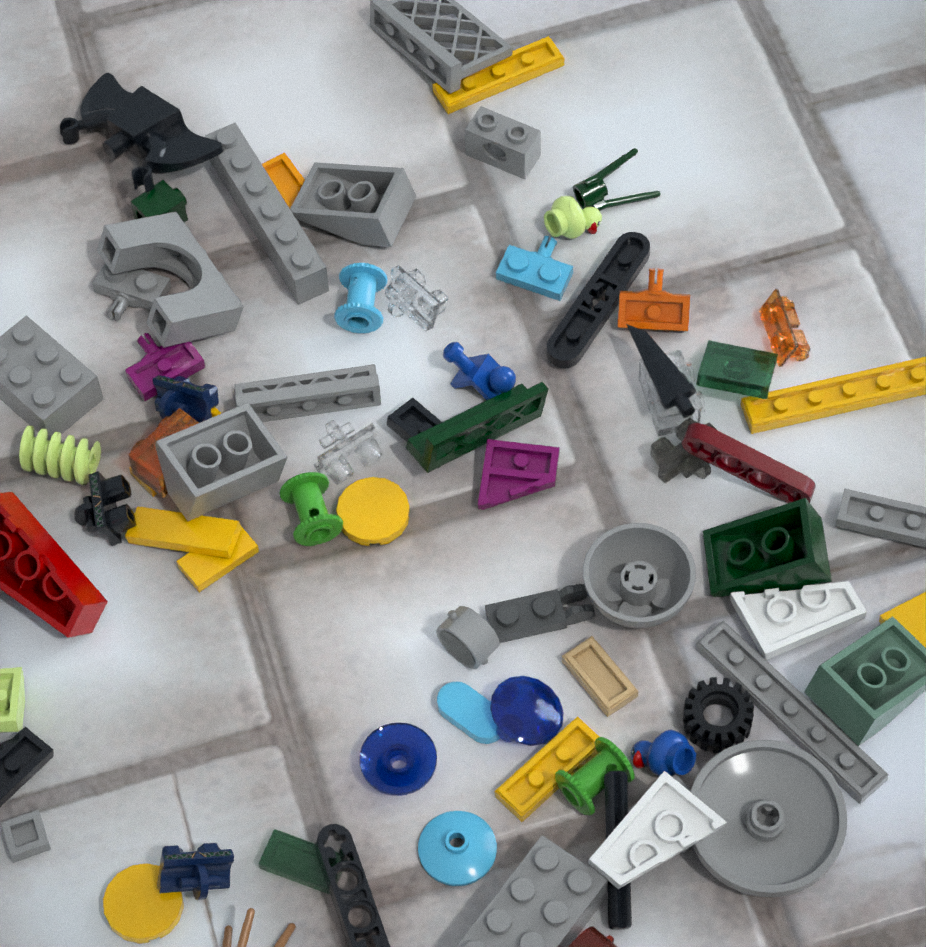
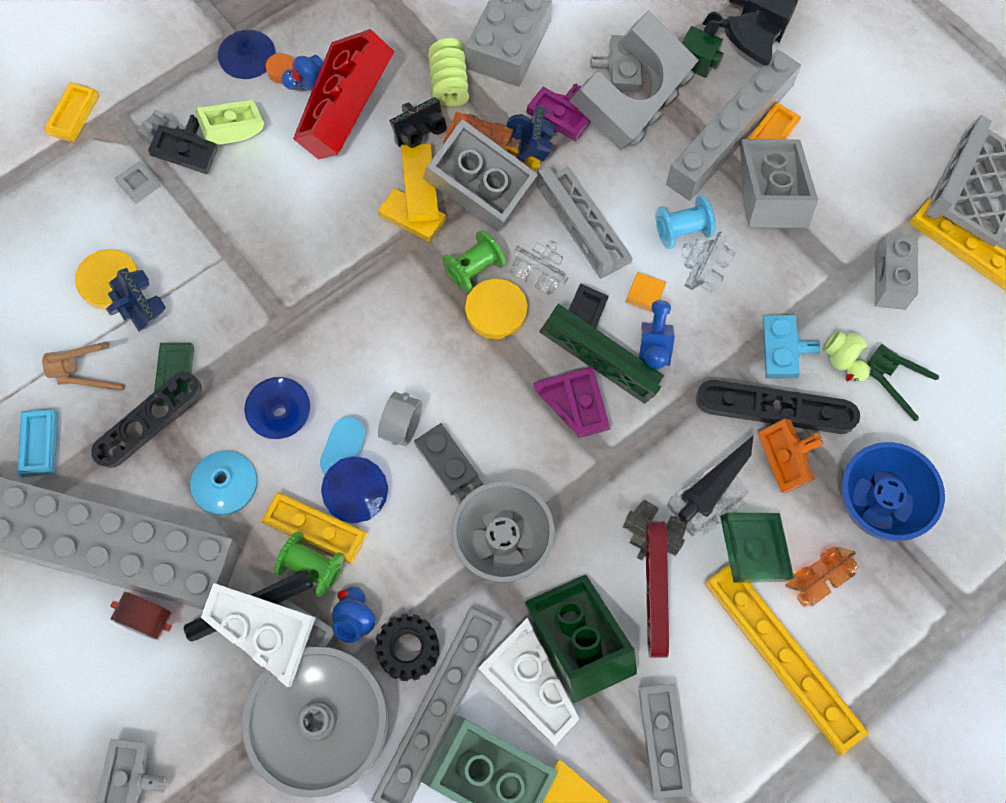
camera: 65 degrees right, 10 degrees up
tan tile [562,636,638,717] -> none
none -> light orange tile [626,272,666,312]
none -> blue piece [841,442,945,542]

